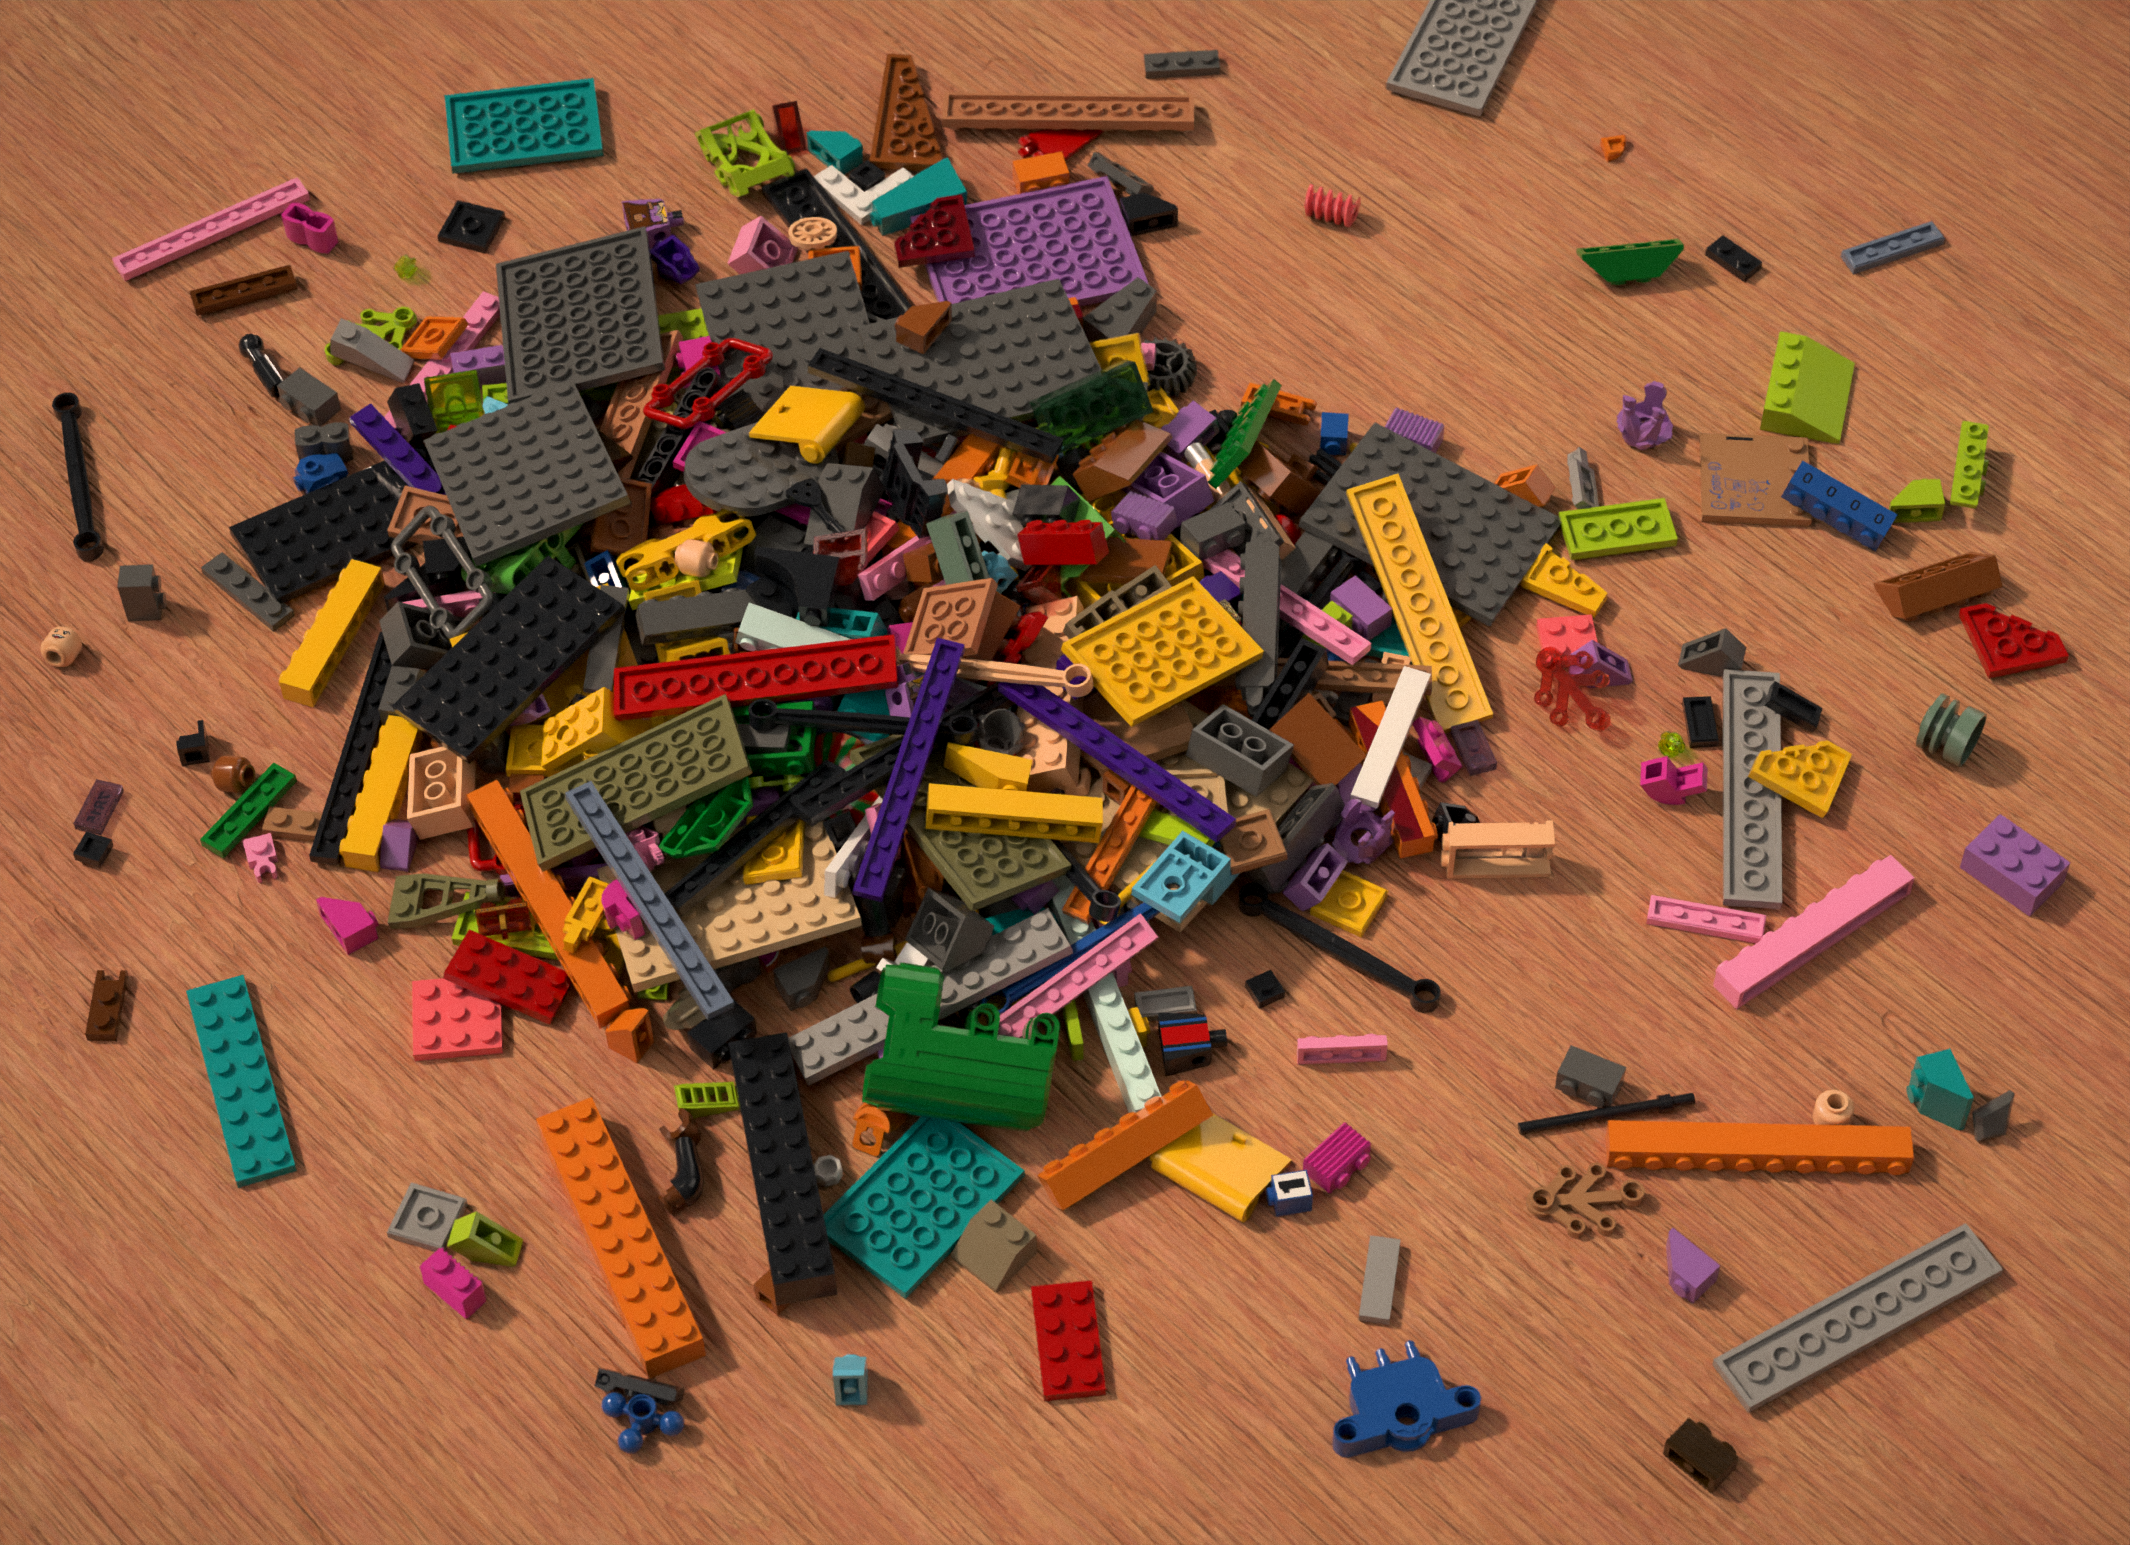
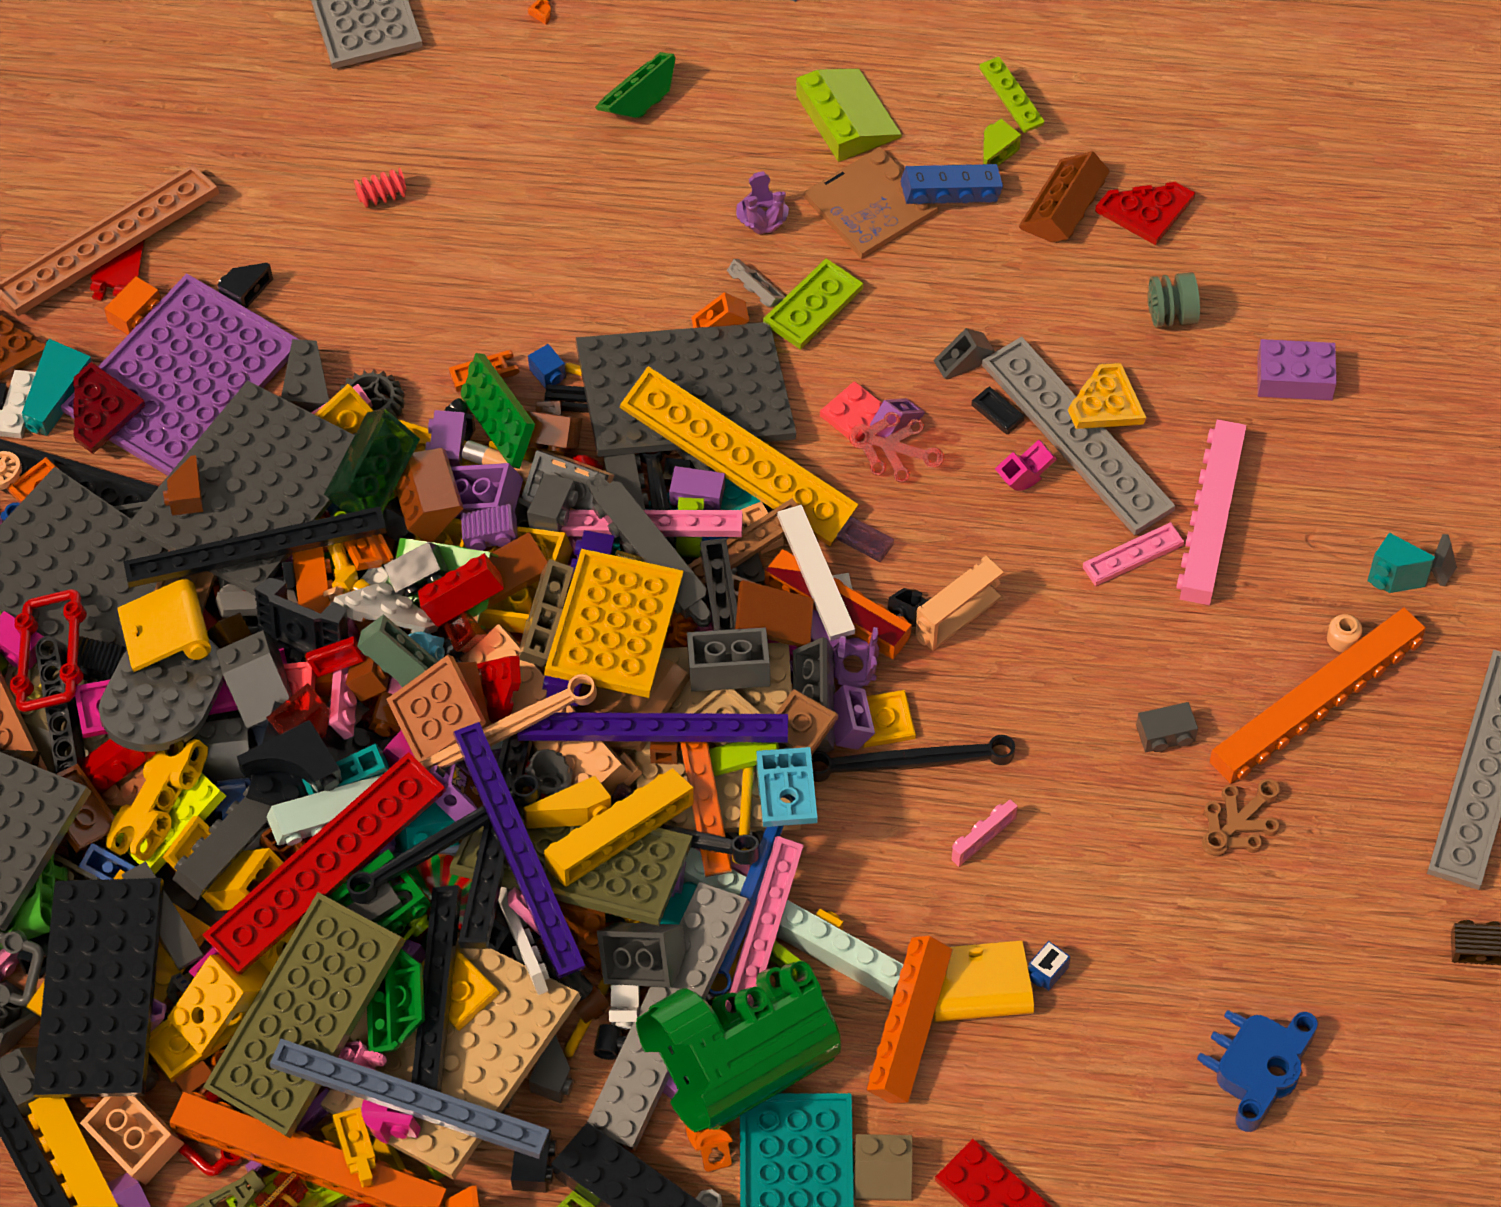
camera: 40 degrees left, 5 degrees up
dark tan hand [663,987,706,1030] -> none
light nougat head [675,539,718,577] -> none
black piece [786,478,852,544] -> none
dark grey hinge [1088,152,1154,195] -> none
light grey tile [1134,986,1197,1022] -> none
dark grey plate [1144,50,1220,79] -> none
torso [1158,1013,1227,1076] -> none
black plate [1245,970,1285,1009] -> none
dark pink brick [1303,1122,1371,1194] -> none
light grey tile [1359,1235,1401,1325] -> none
medium lavender brick [1385,407,1444,453] -> none
dark pink bracket [1412,717,1463,783] -> none
black bar [1518,1092,1695,1134] -> none
yellow wing [1521,543,1608,618] -> none
clear neon green plate [1658,731,1685,758] -> none
medium lavender slope [1666,1228,1720,1303] -> none
black plate [1705,235,1762,282] -> none
black tile [1764,681,1822,733] -> none
none -> red tile [306,636,366,677]

